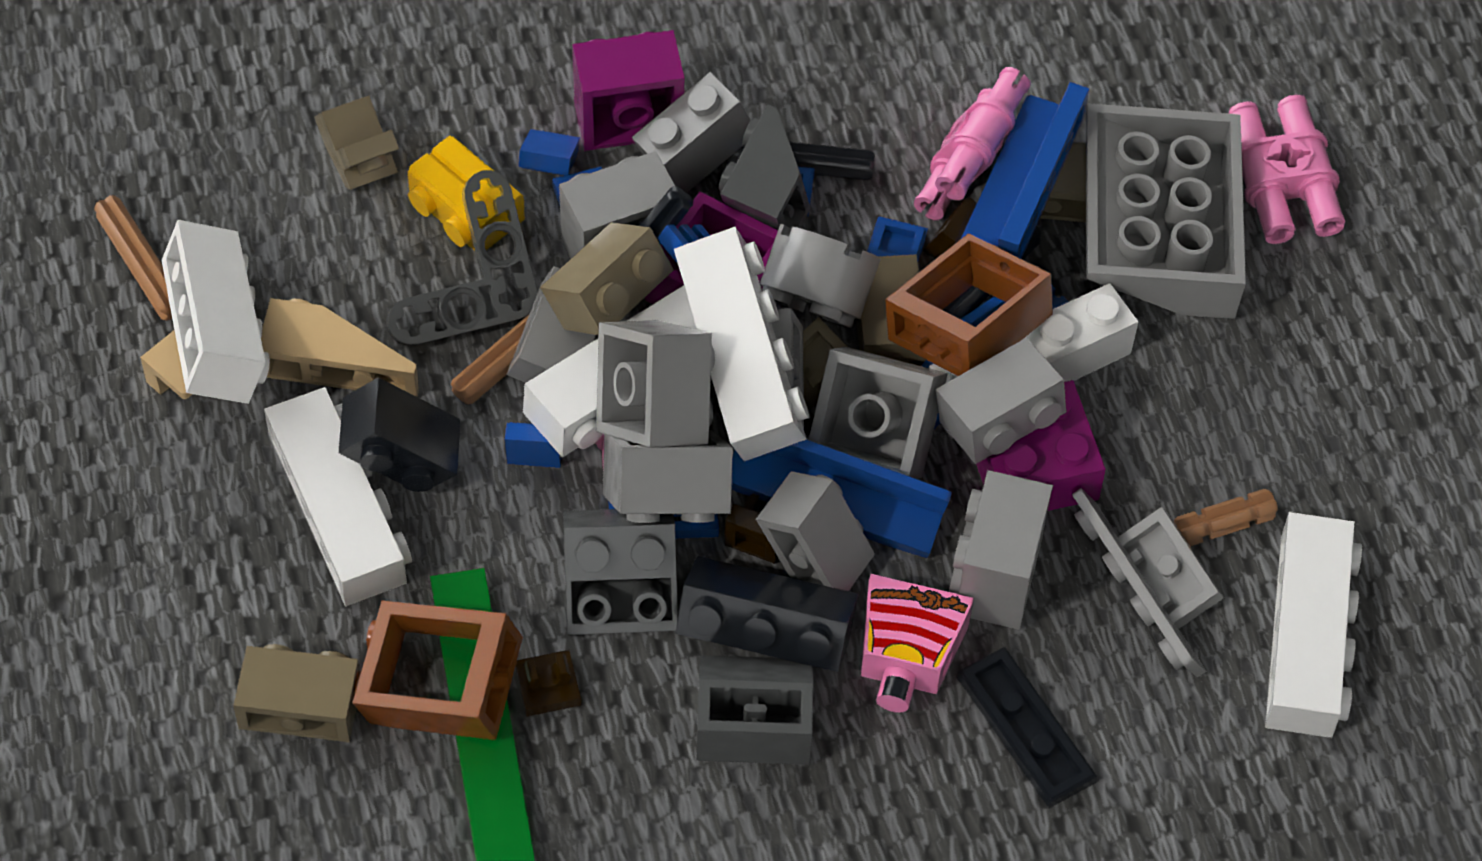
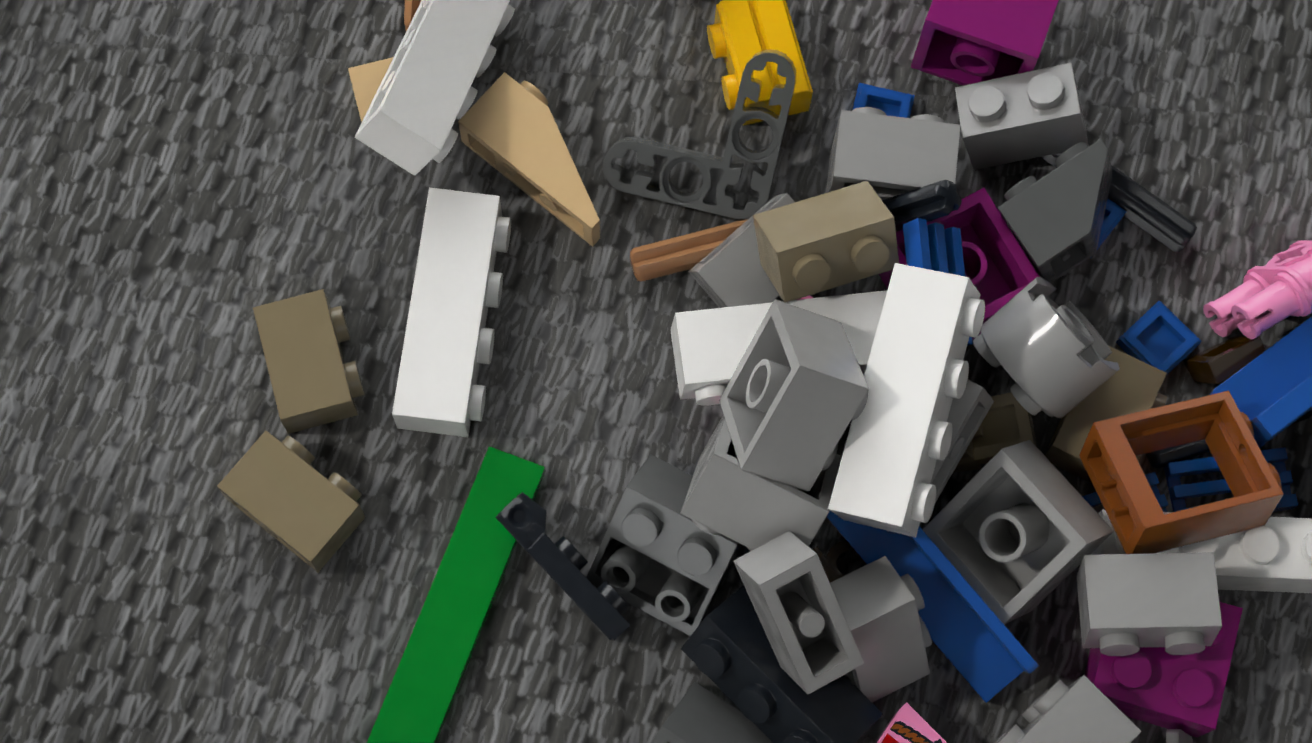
camera: 30 degrees right, 15 degrees up
black brick [338,377,460,492] -> none
dark orange window [353,600,523,740] -> none
blue tile [505,422,562,468] -> none
dark brown tile [515,650,581,717] -> none
blue tile [518,129,580,176] -> none
none -> dark tan brick [253,289,365,434]
none -> black hinge [495,492,631,640]
none -> light grey brick [733,531,865,695]

